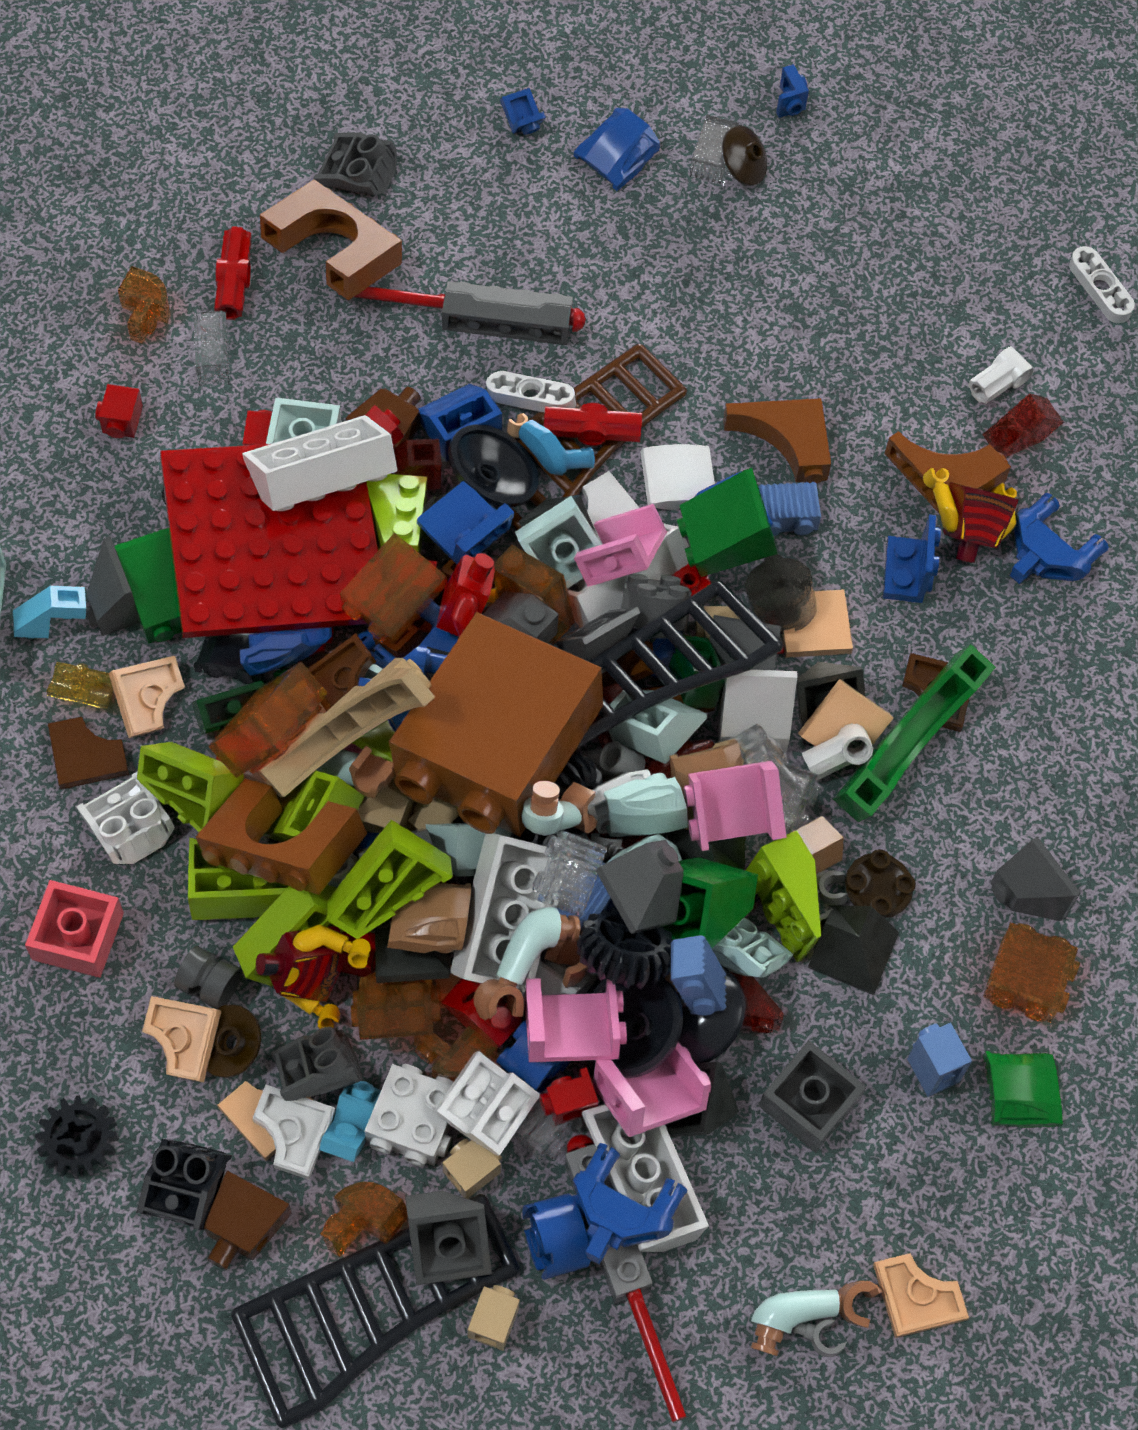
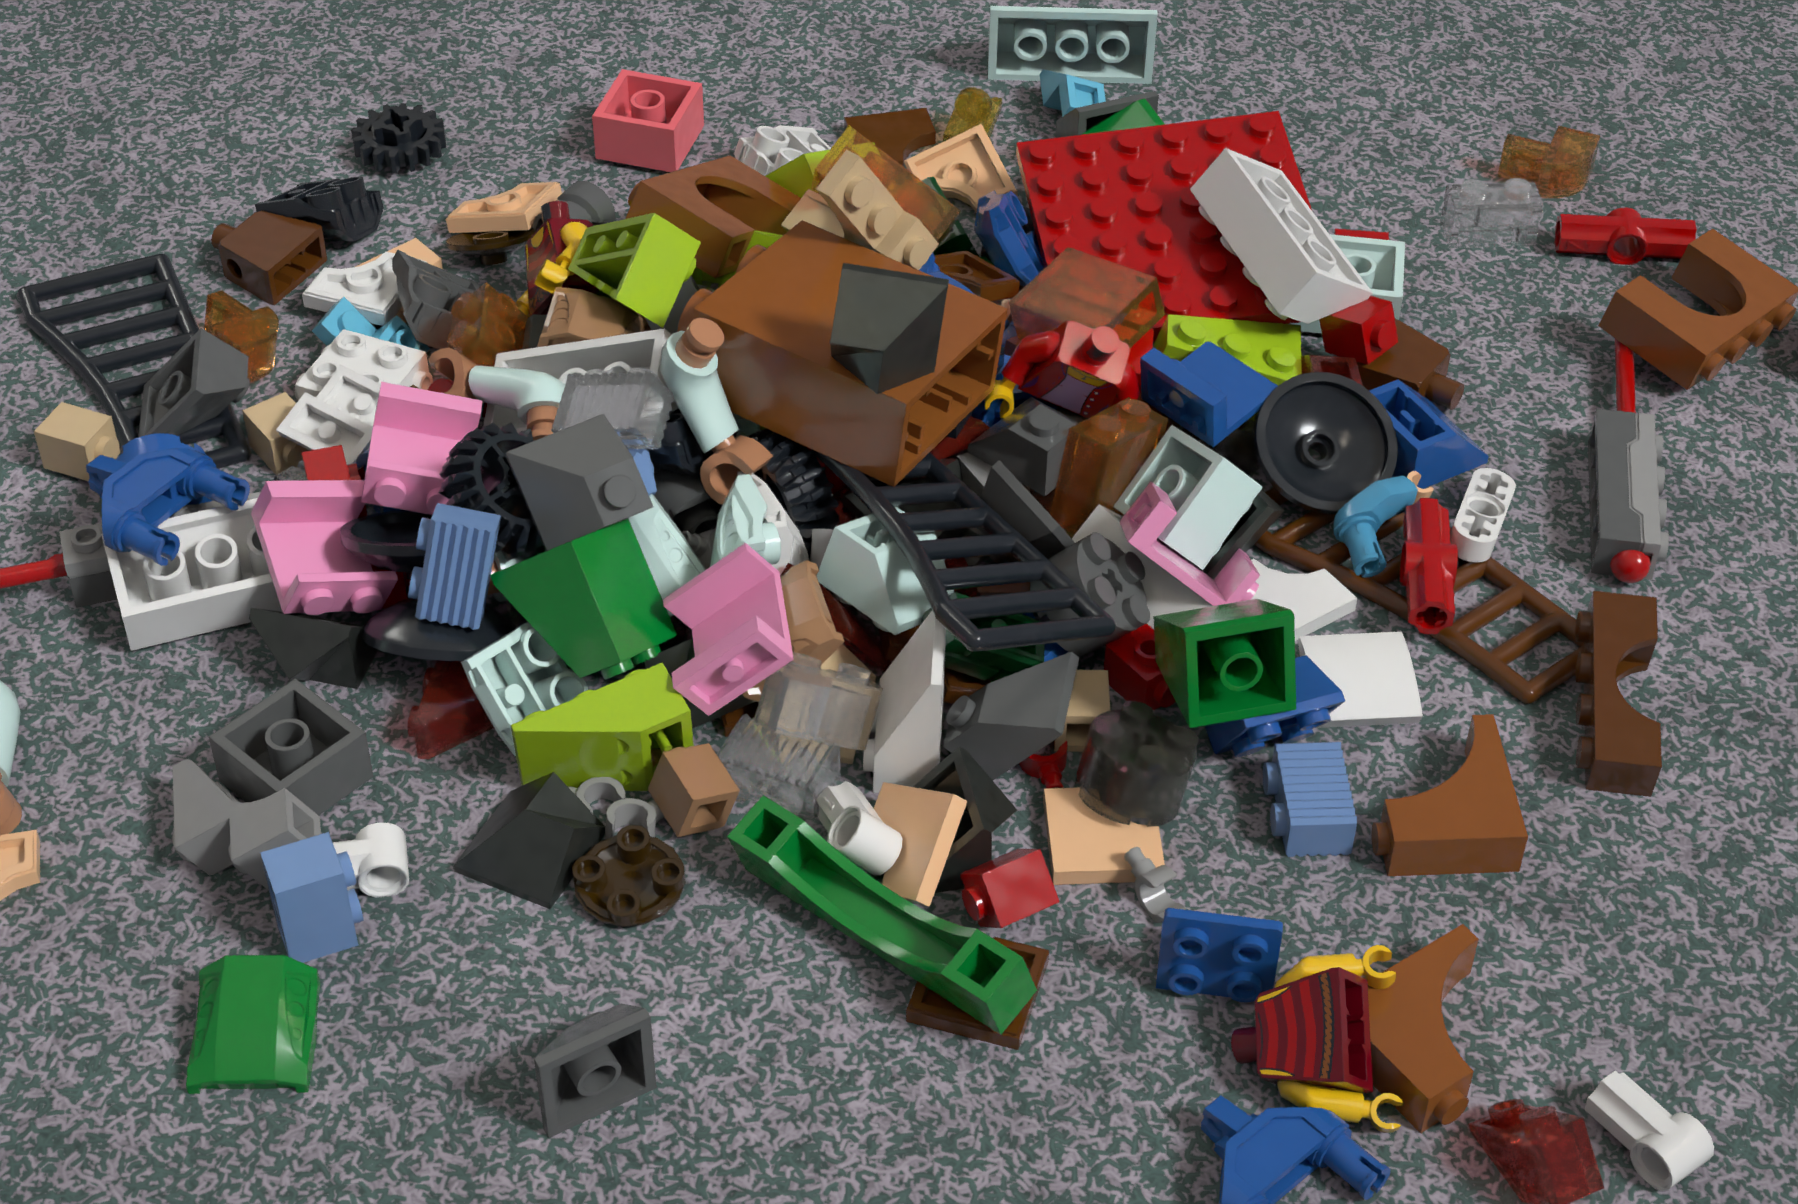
camera: 95 degrees right, 20 degrees down
red brick [95,384,143,438] -> none
clear orange brick [983,922,1080,1023] -> none
none -> light grey arch [171,759,321,889]
none -> white piece [333,823,409,898]
none -> pearl dark grey slope [830,263,949,394]
none -> red brick [960,849,1060,928]
none -> light grey piece [1124,847,1187,923]
none -> reddish brown arch [1575,591,1662,797]

